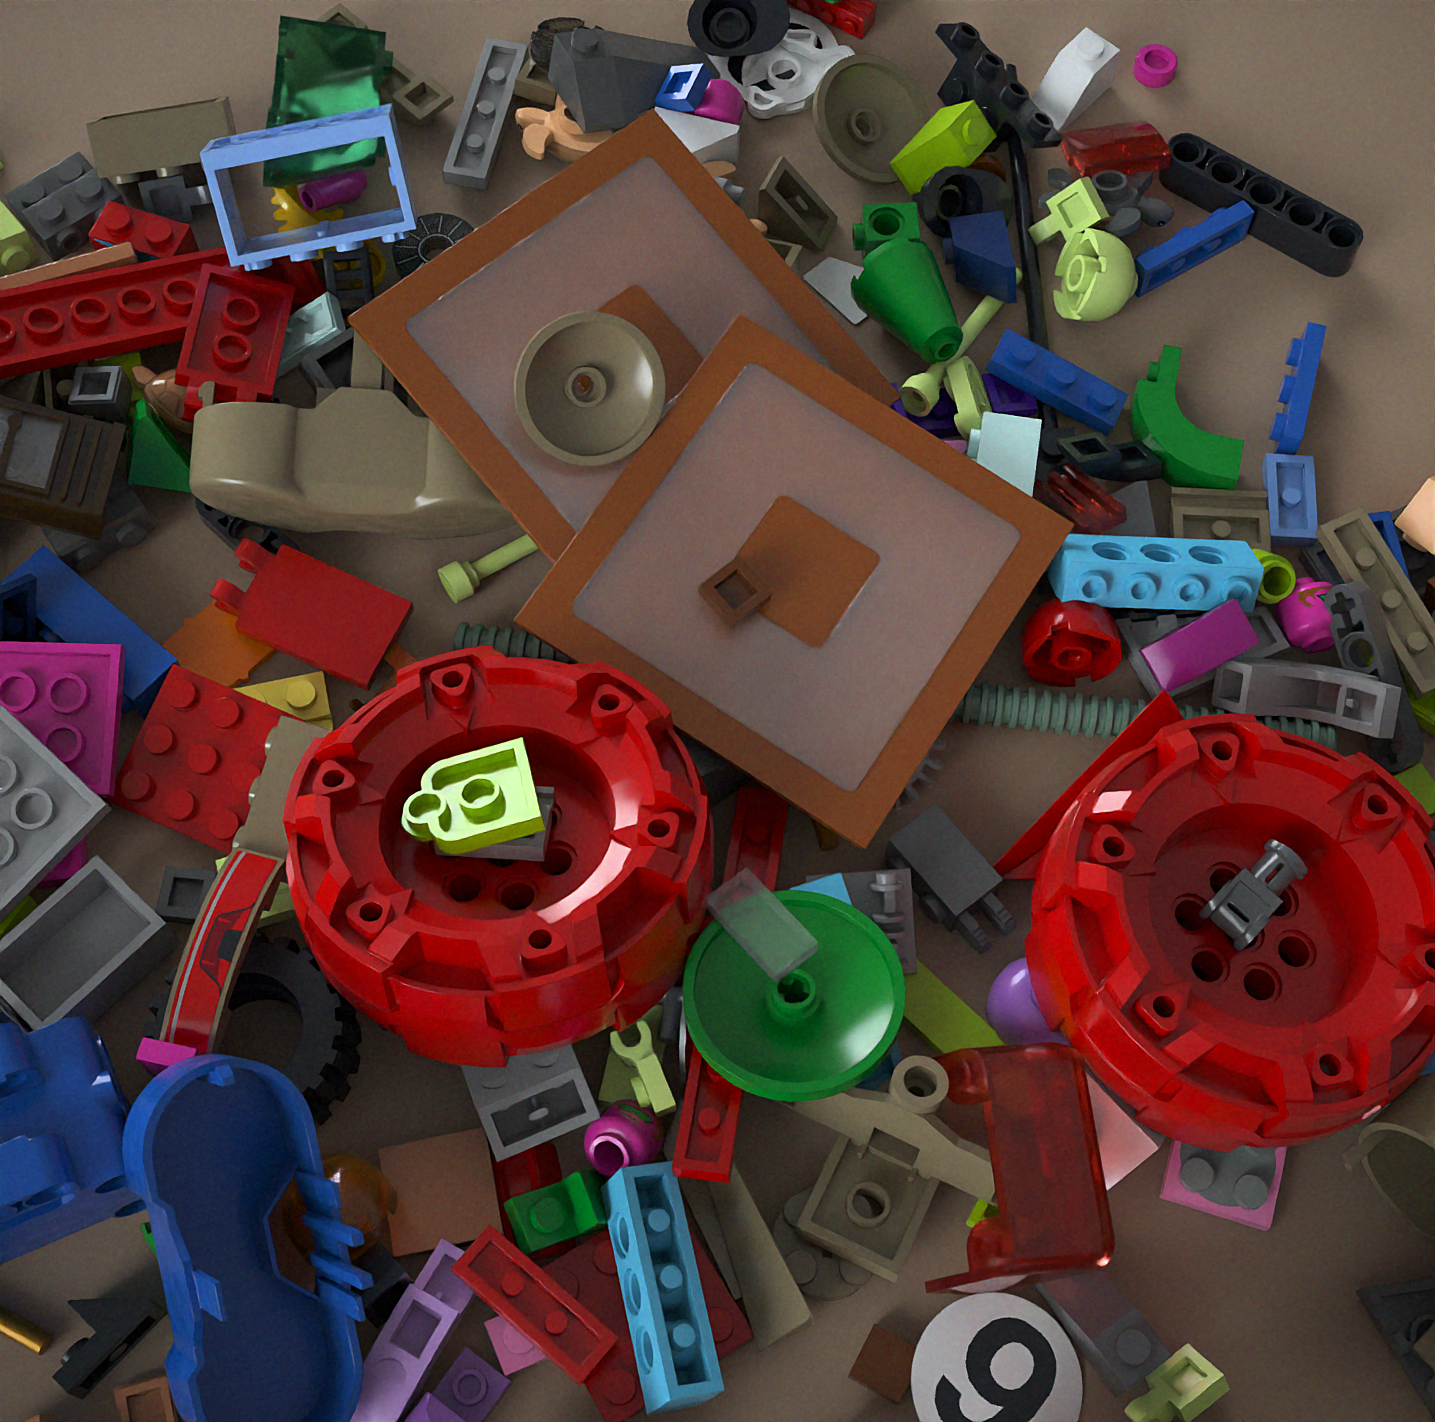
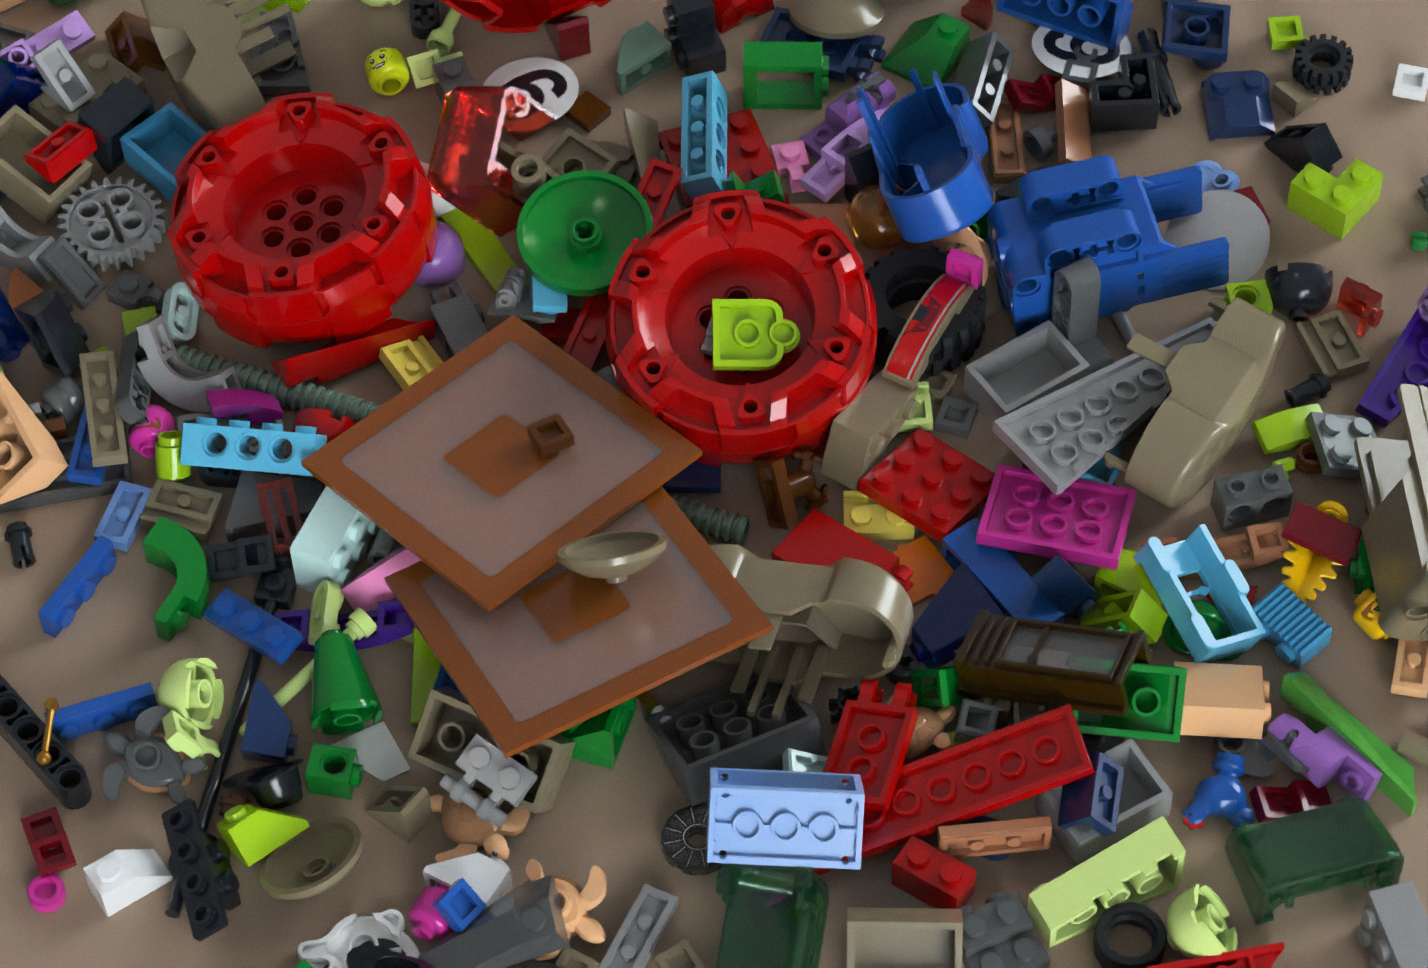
camera: 165 degrees left, 10 degrees down
red plate [451,1224,619,1387] -> none
clear tile [707,867,819,983] -> none
clear red slope [1059,120,1172,180] -> none
dark grey connector [1197,839,1308,952] -> none
none -> black pin [4,521,36,569]
none -> dark red slope [20,807,77,878]
none -> pearl gold hinge [36,698,60,765]
none -> neon yellow head [364,47,410,96]
none -> light yellow plate [378,335,444,391]
none -> clear blue slope [909,563,1004,668]

